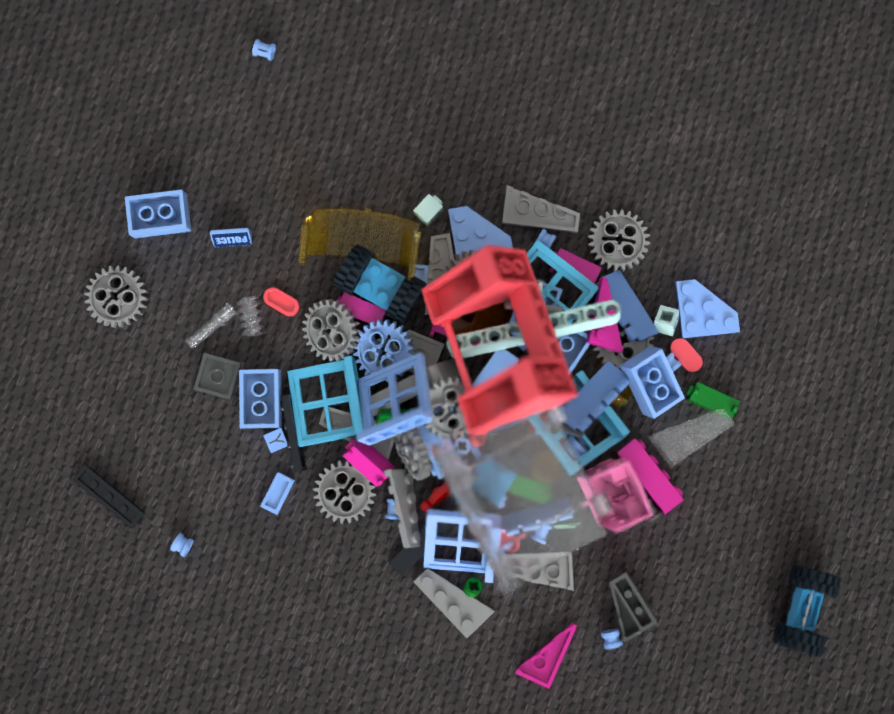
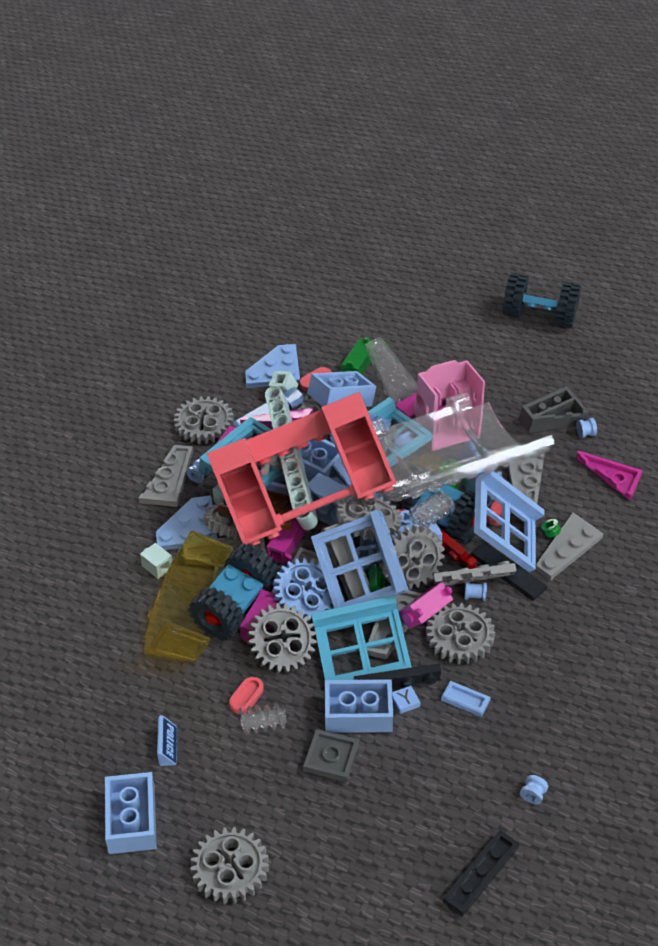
camera: 90 degrees left, 40 degrees down
clear pin [185,301,239,350] -> none

